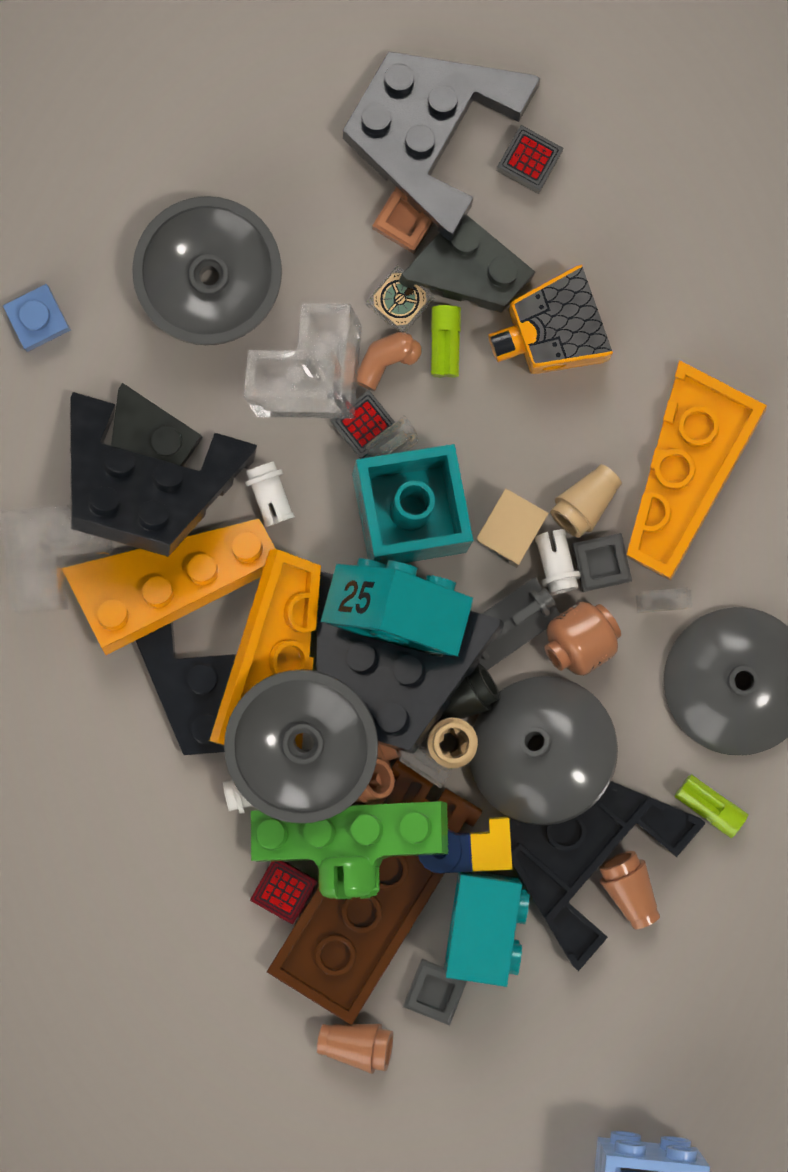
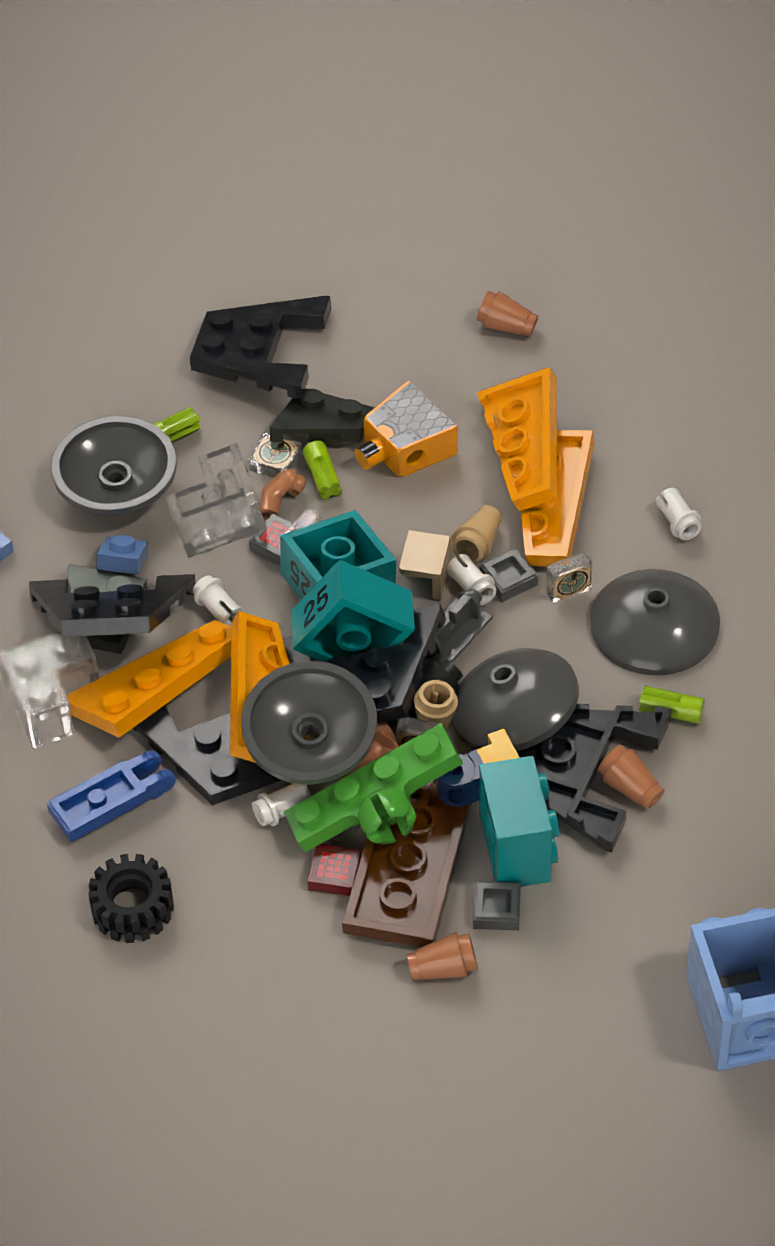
camera: 20 degrees left, 35 degrees down
nougat tile [372,186,434,254] -> none
tile [496,125,564,194] -> none
nougat head [544,602,621,676] -> none
none -> blue hinge [47,750,177,842]
none -> black tyre [88,854,174,943]
none -> medium blue plate [97,535,148,574]
none -> lime piece [154,406,201,442]
none -> nougat cone [477,291,539,337]
none -> light orange wing [477,367,557,511]

